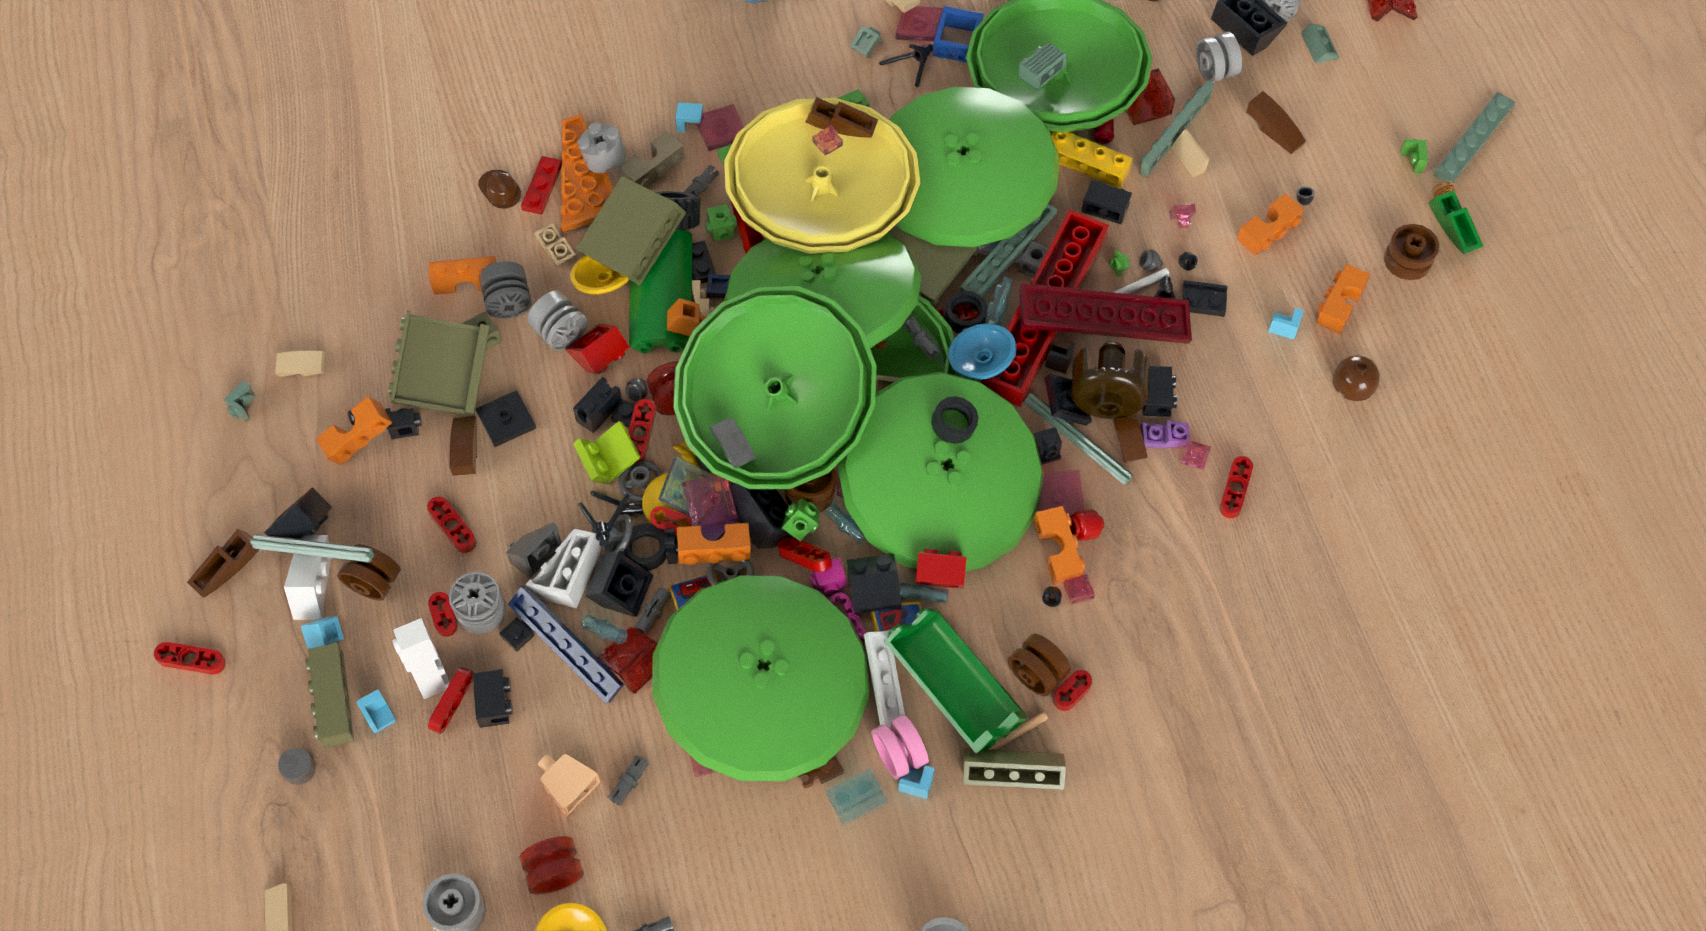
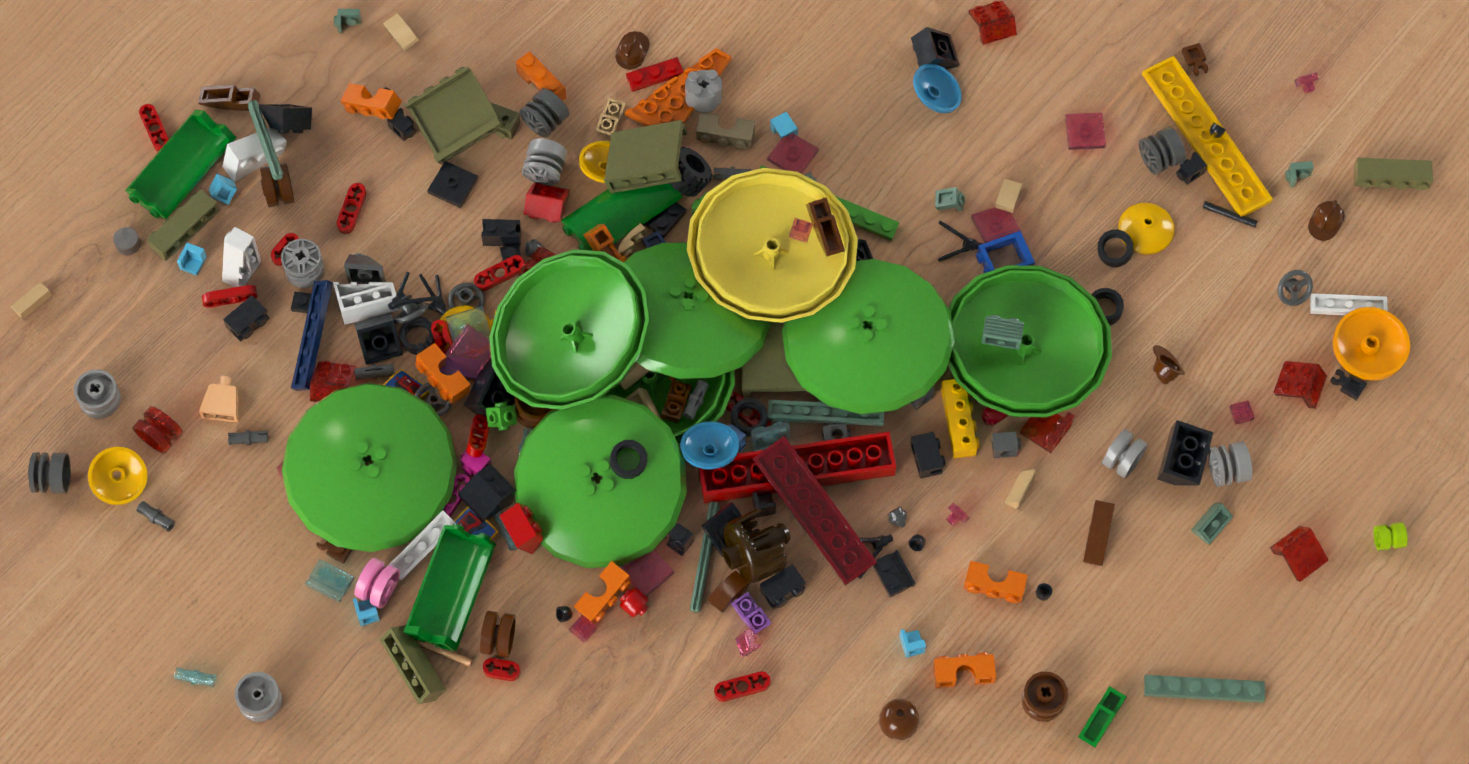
camera: 55 degrees right, 5 degrees up
reddish brown slope [449,416,477,476] -> none
lime bracket [573,421,640,485] -> none
clear light blue pin [582,615,627,644] -> none
flat silver slope [711,417,756,468] -> none
bright green plate [1109,250,1129,276] -> none
white bar [1114,268,1170,294] -> none
sand green plate [1139,80,1214,178] -> none
bright green bracket [1400,139,1428,173] -> none
clear orange tile [1432,181,1455,197] -> none
none -> green cylinder [125,109,237,219]
none -> reddish brown slope [661,380,692,423]
none -> dark grey brick [991,431,1021,458]

